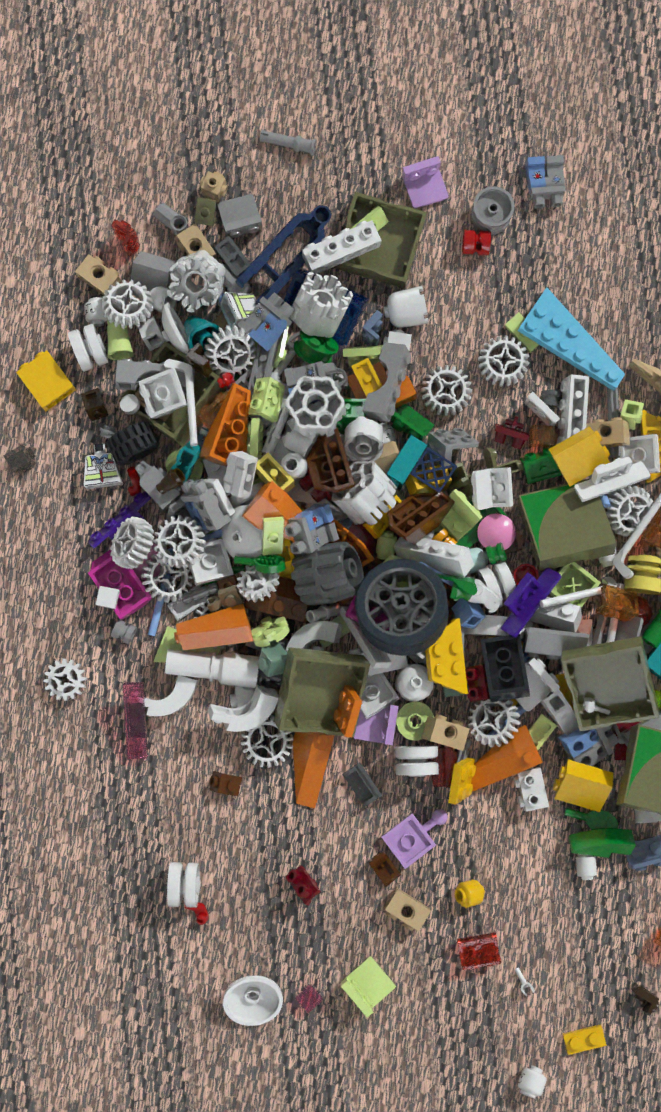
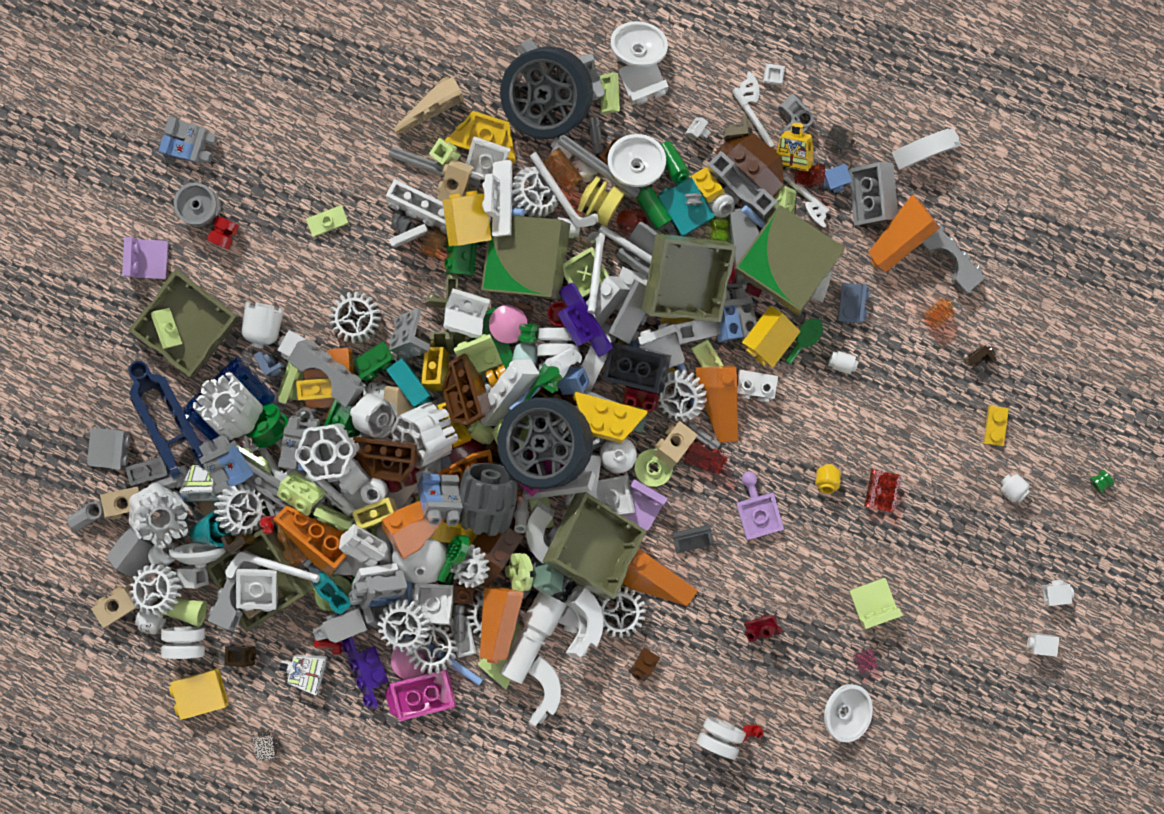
camera: 70 degrees left, 5 degrees up
white gear [43,659,87,701] -> none
white tile [95,586,120,609] -> none
light grey plate [99,425,117,438] -> none
black tyre [106,422,160,465] -> none
white gear [110,517,154,569] -> none
clear red bracket [111,219,140,257] -> none
light grey wheel [111,619,137,645] -> none
white tile [120,394,140,415] -> none
clear pink plate [123,682,148,759] -> none
dark brown cone [156,468,185,494] -> none
olive bracket [194,197,217,226] -> none
tan brick [199,171,228,202] -> none
dark tan plate [207,585,244,612] -> none
light grey pin [260,130,317,156] -> none
yellowish green plate [262,517,284,555] -> none
white brick [302,220,382,275] -> none
orange plate [334,685,362,738] -> none
reddish brown bracket [369,852,401,887] -> none
tan brick [384,887,431,931] -> none
white wheel [395,746,439,777] -> none
dark blue window [410,447,457,493] -> none
yellow plate [448,757,476,805] -> none
white gear [478,336,529,387] -> none
dark red hips [494,416,529,449] -> none
white hand [514,967,535,996] -> none
medium azure wing [518,287,625,391] -> none
green slope [568,829,636,858] -> none
white hand [583,697,610,715] -> none
clear orange bracket [596,584,639,622] -> none

